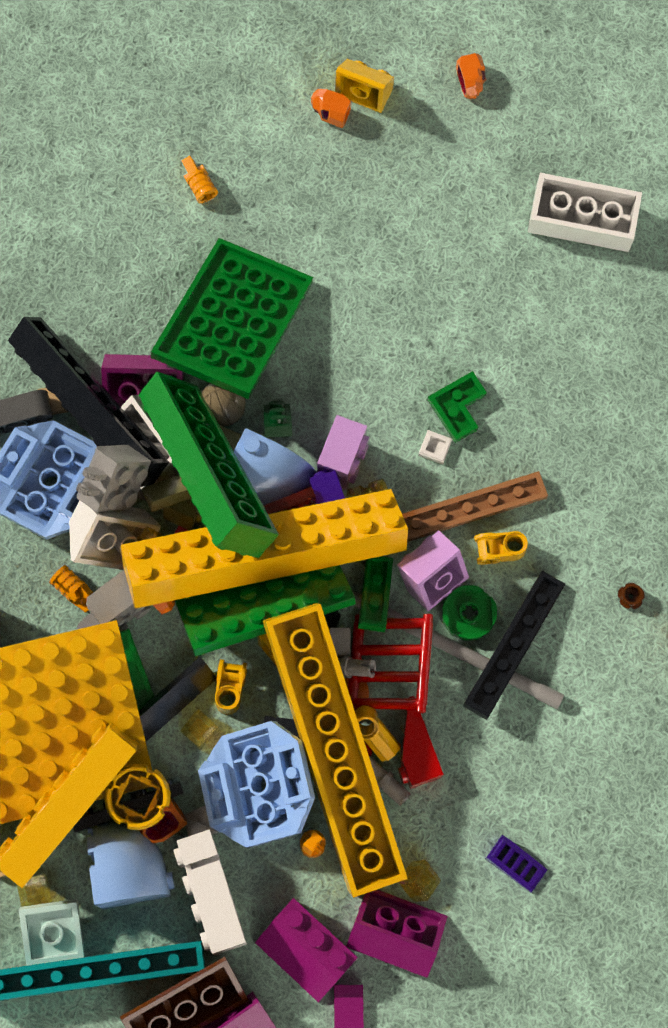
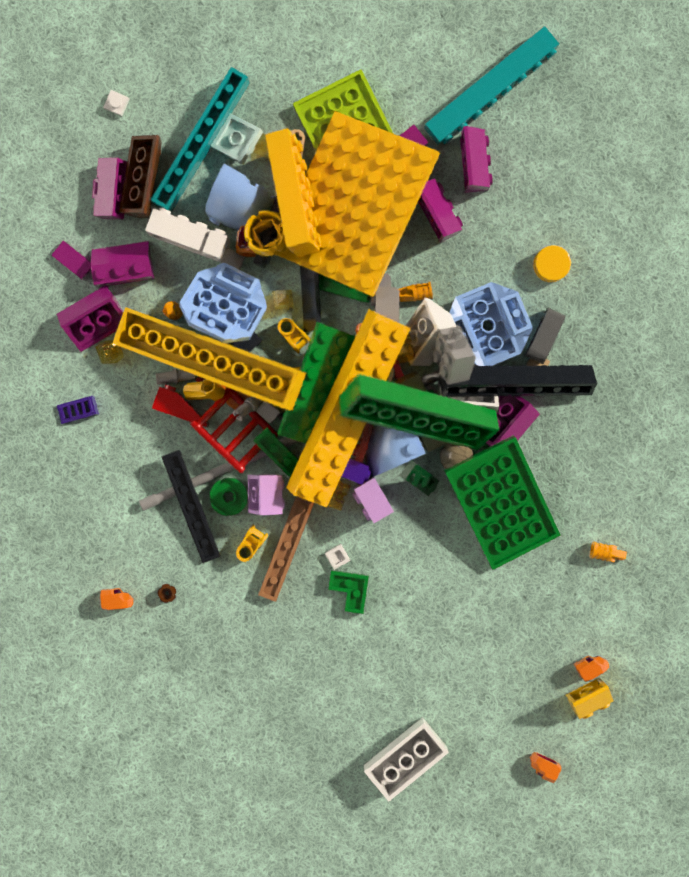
camera: 135 degrees right, 15 degrees up
olive slope [141,475,192,512] -> none

